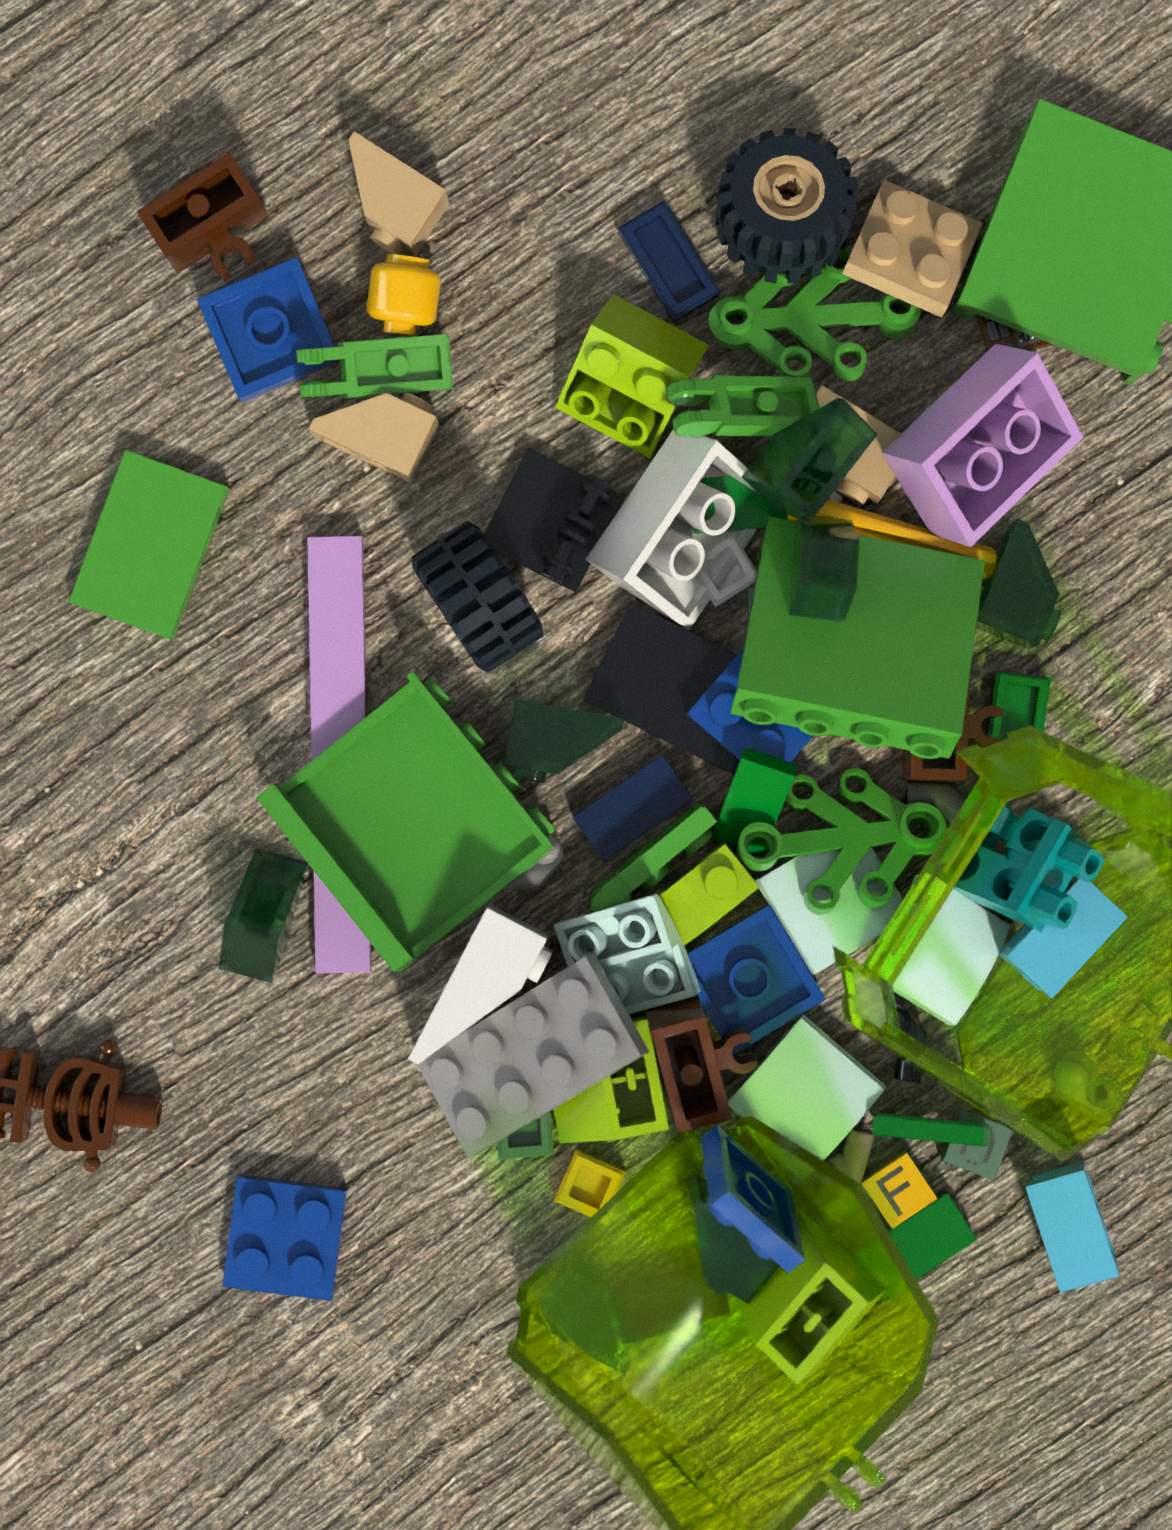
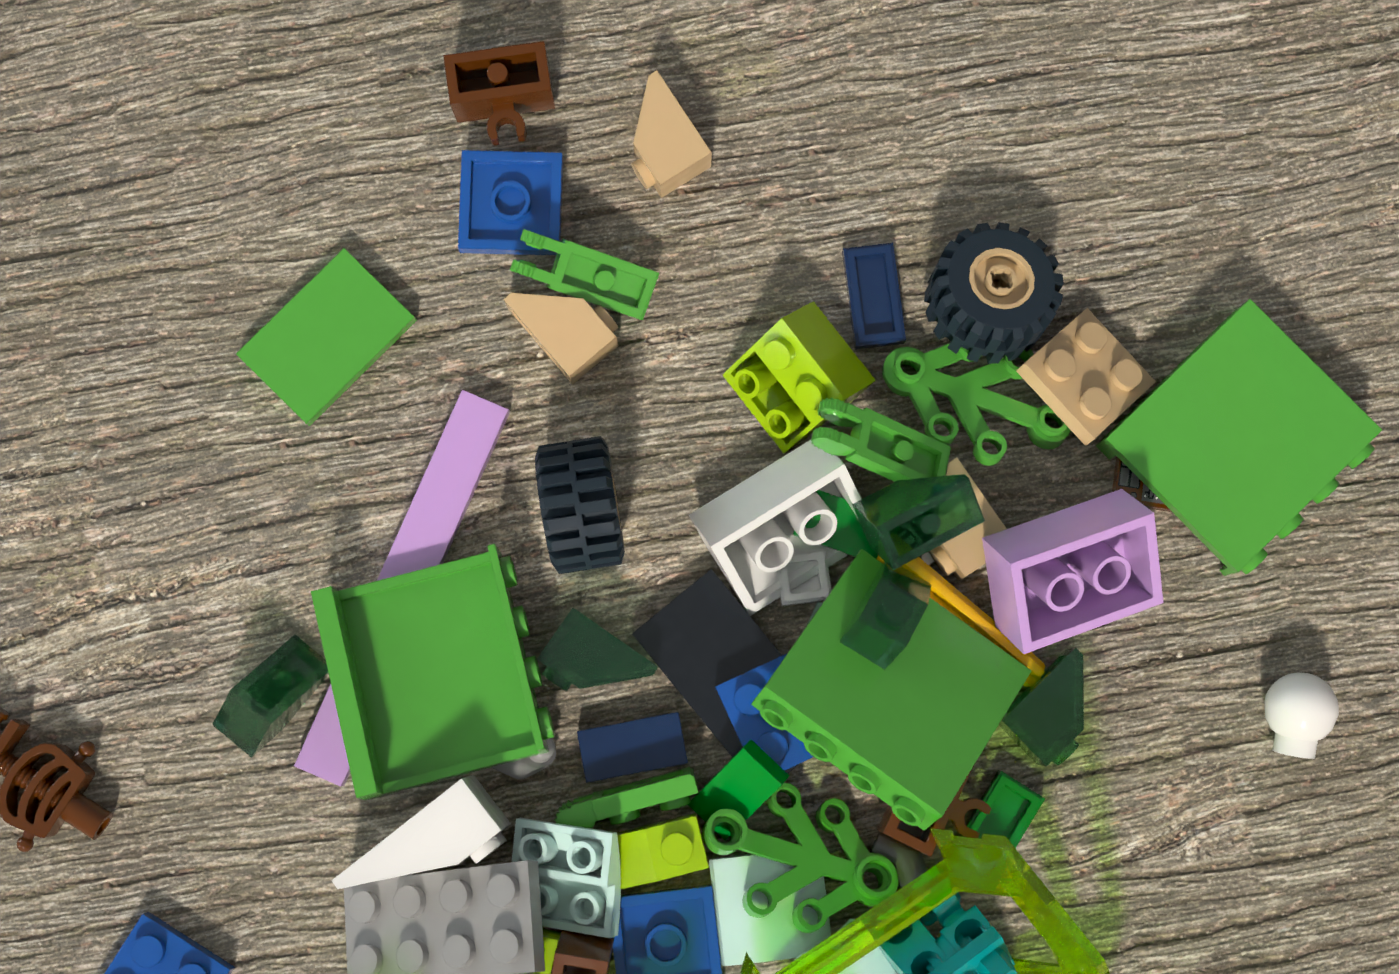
camera: 20 degrees right, 5 degrees down
yellow head [367,254,441,337] -> none
black hinge [484,447,625,593] -> none

